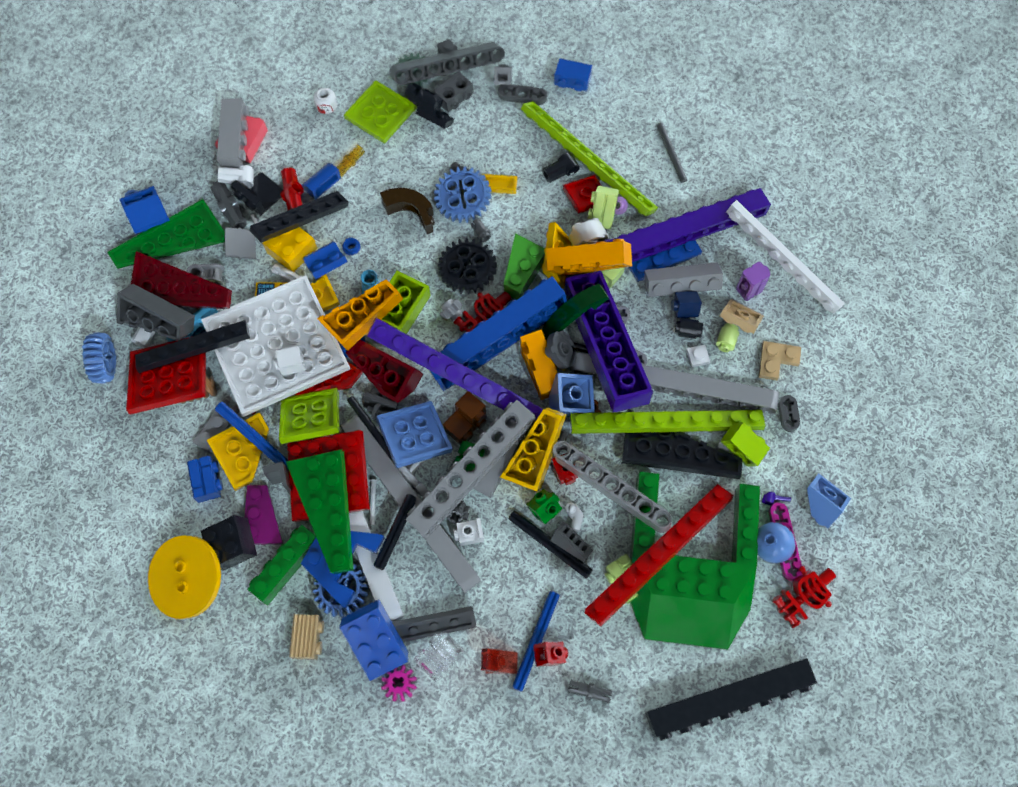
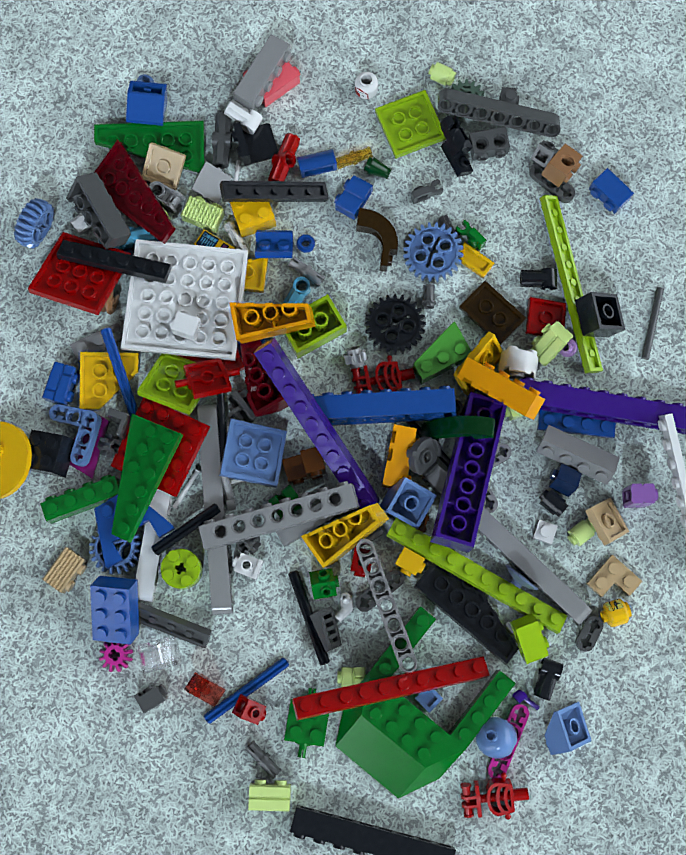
camera: 30 degrees right, 10 degrees up
none -> medium blue beam [49,404,102,467]
none -> dark grey gear [97,433,121,458]
none -> dark grey brick [134,684,168,713]
none -> tan plate [142,142,186,190]
none -> lime brick [161,549,203,590]
none -> red plate [174,358,240,399]
none -> yellowish green brick [180,196,225,234]
none -> yellowish green brick [248,779,291,811]
none -> green plate [284,688,329,758]
none -> light grey pin [288,256,325,287]
none -> blue brick [334,175,373,220]
none -> dark grey beam [356,570,405,612]
none -> dark green cone [363,157,392,179]
none -> yellow brick [395,547,426,577]
none -> dark grey plate [411,179,443,204]
none -> medium blue plate [415,690,443,713]
none -> yellowish green brick [428,62,457,86]
none -> green plate [455,220,487,251]
none -> dark brown plate [459,281,526,346]
none -> sand blue dish [505,564,539,590]
none -> black piece [533,657,563,701]
none -> medium nougat brick [541,143,583,187]
none -> black brick [575,292,625,338]
none -> yellow head [600,599,632,627]

